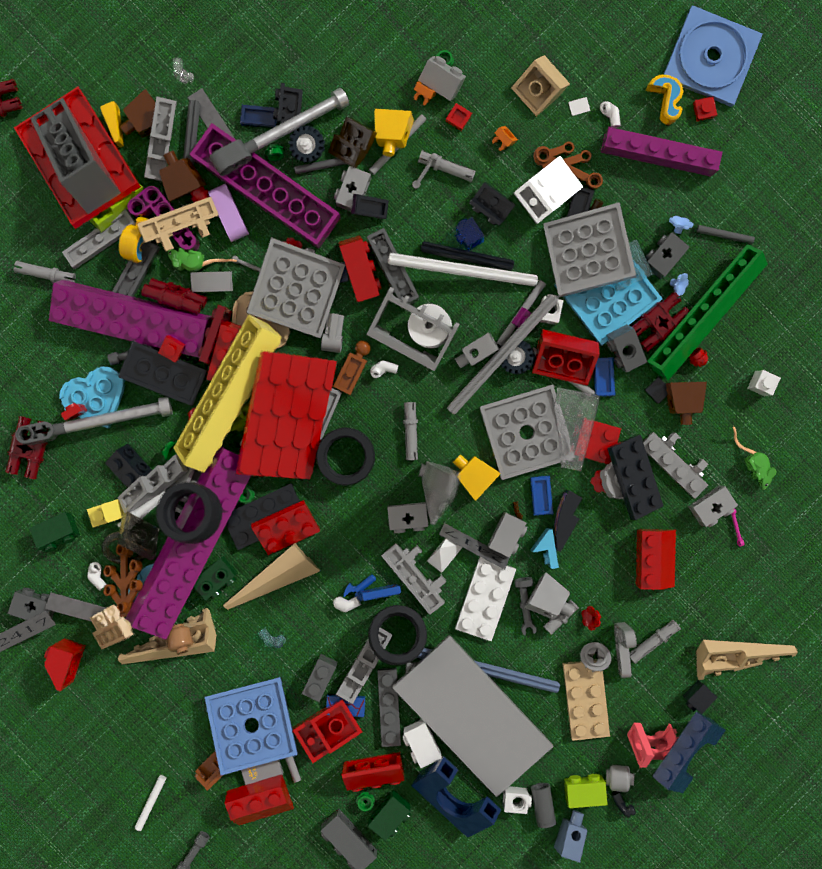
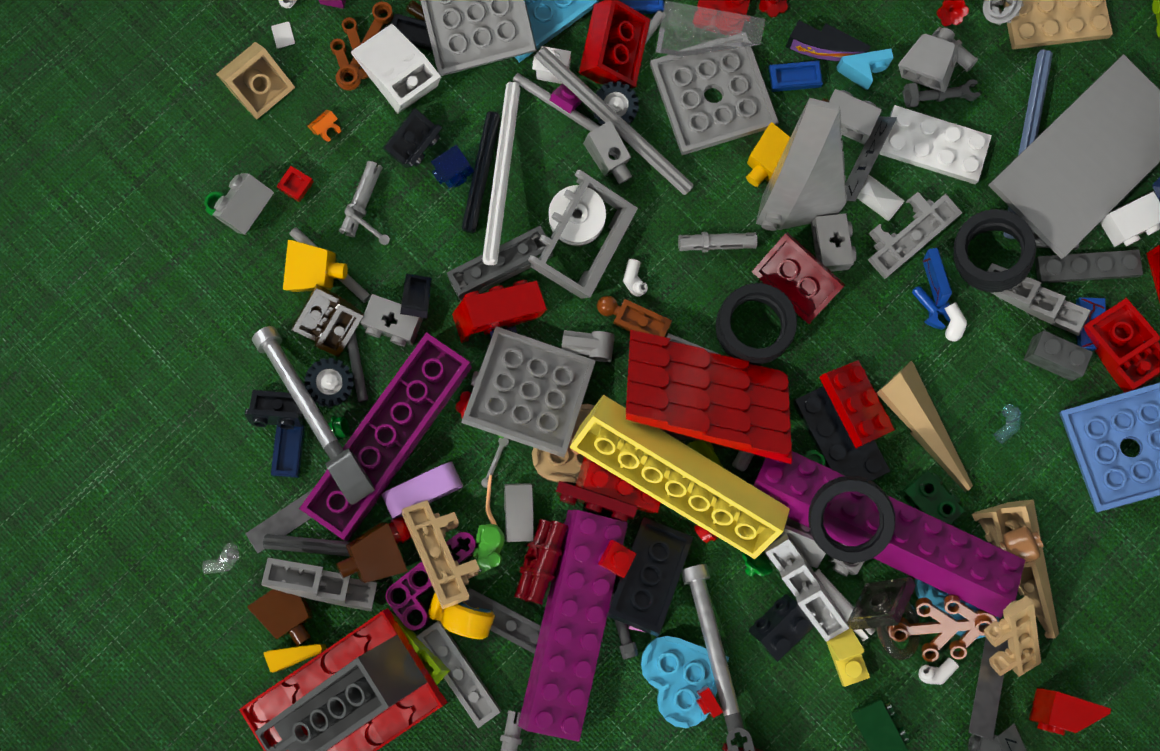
camera: 90 degrees left, 10 degrees down
orange tile [414,81,437,105] -> none
none -> dark red plate [752,232,845,324]

